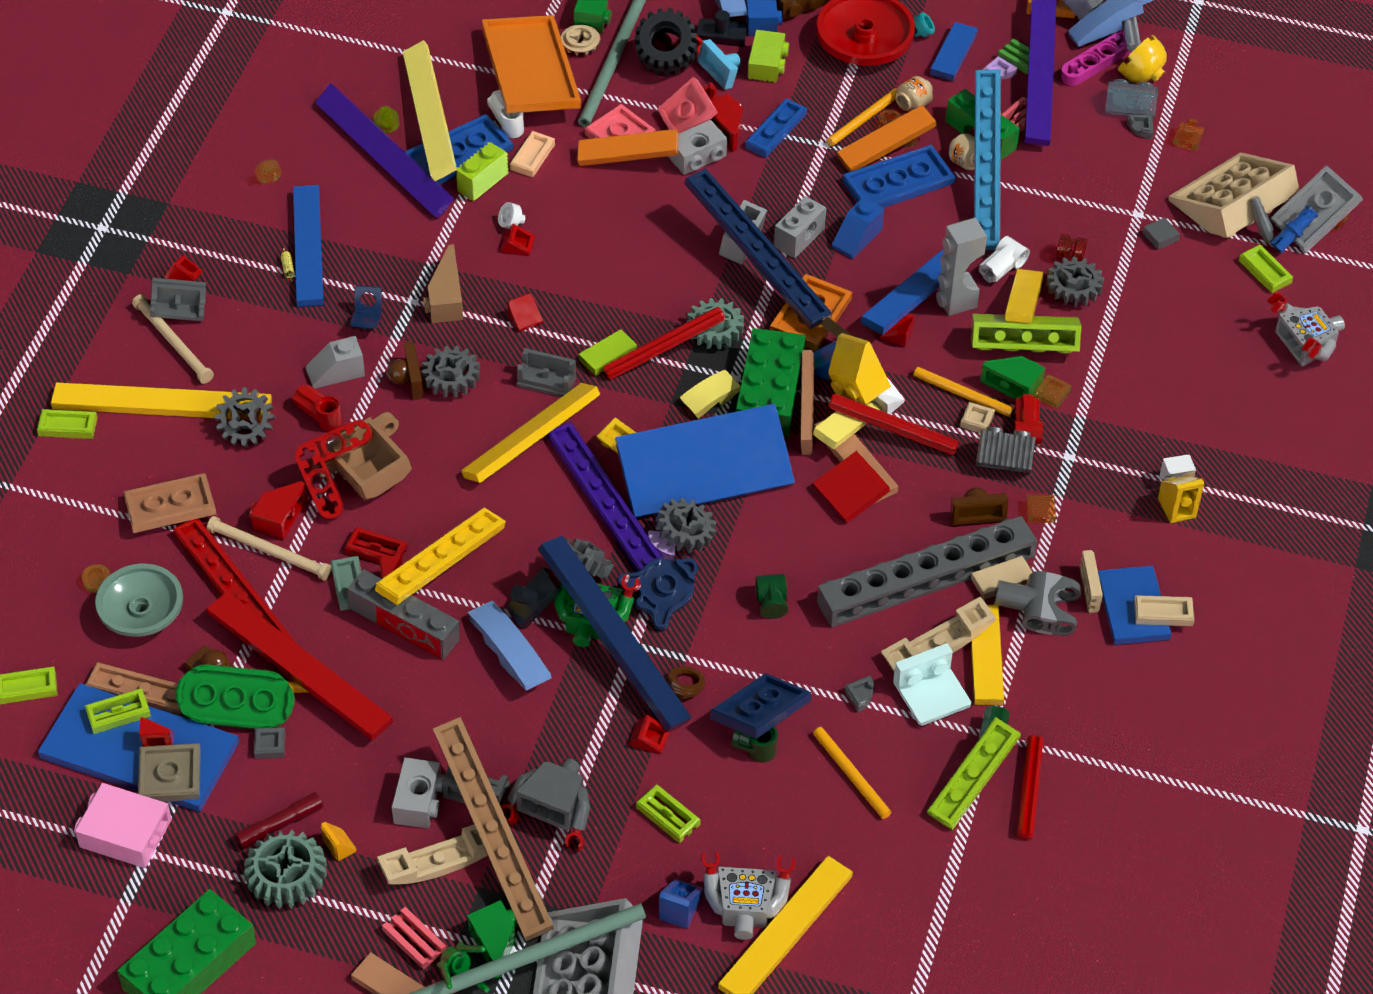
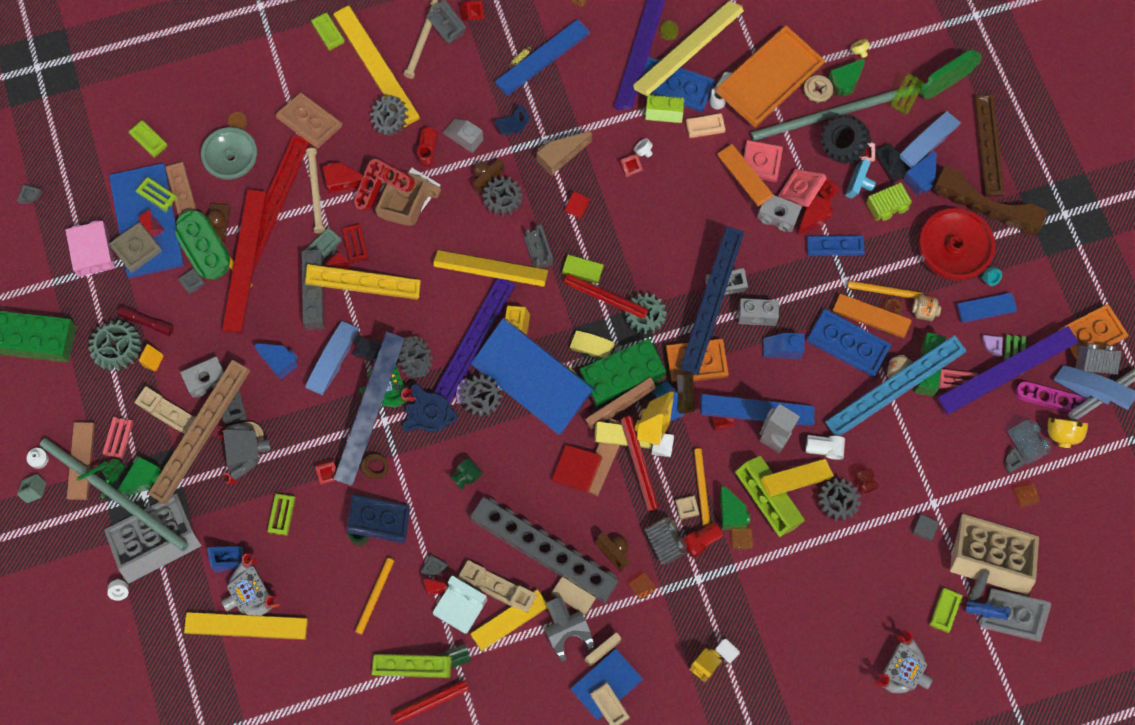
camera: 55 degrees right, 20 degrees up
none -> blue slope [254,344,298,380]
none -> red slope [423,577,447,596]

